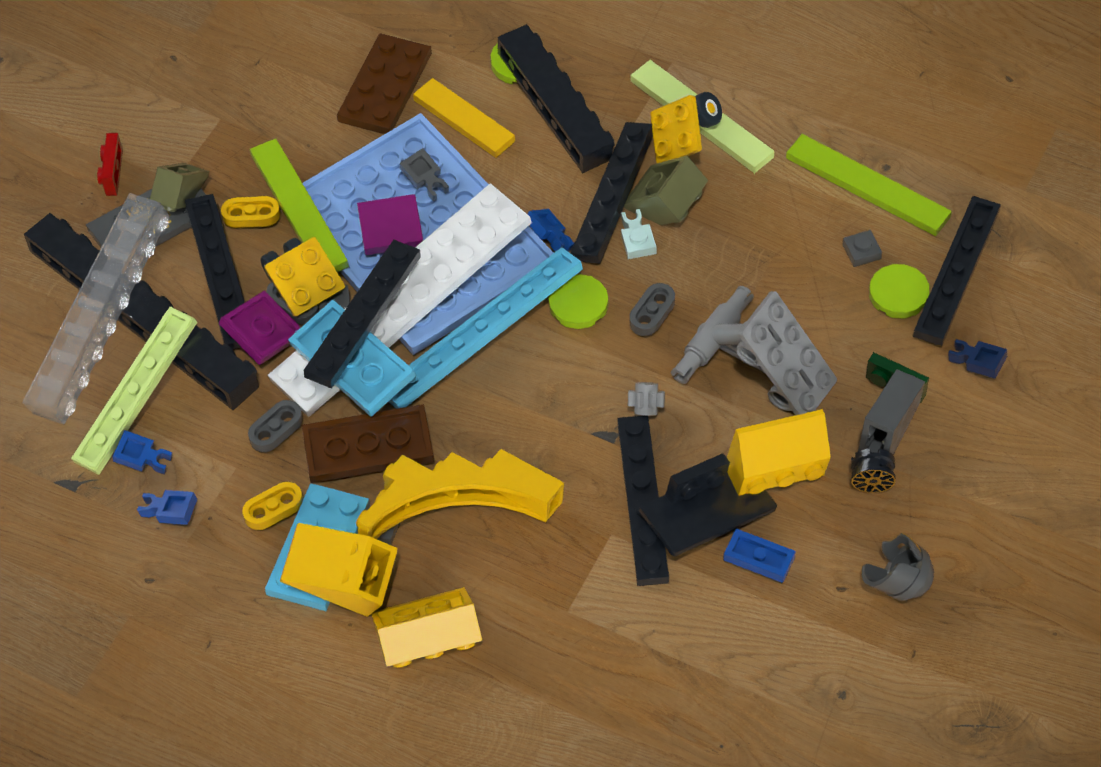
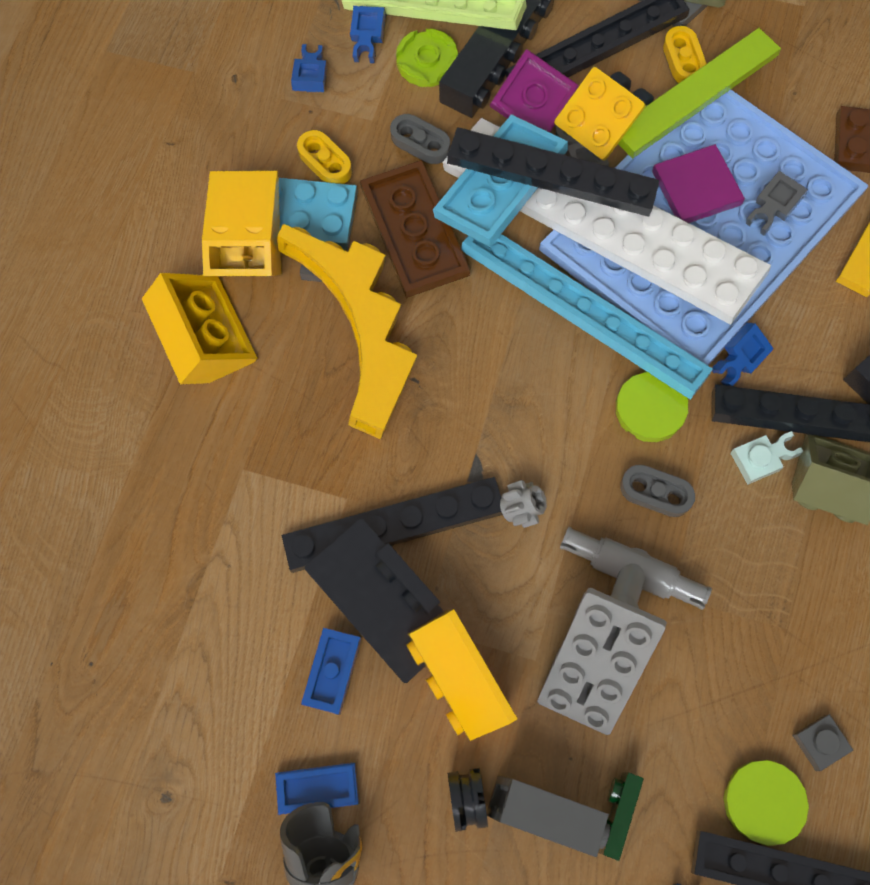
camera: 80 degrees right, 15 degrees up
none -> blue tile [275,763,360,815]
none -> lime tile [396,29,458,87]

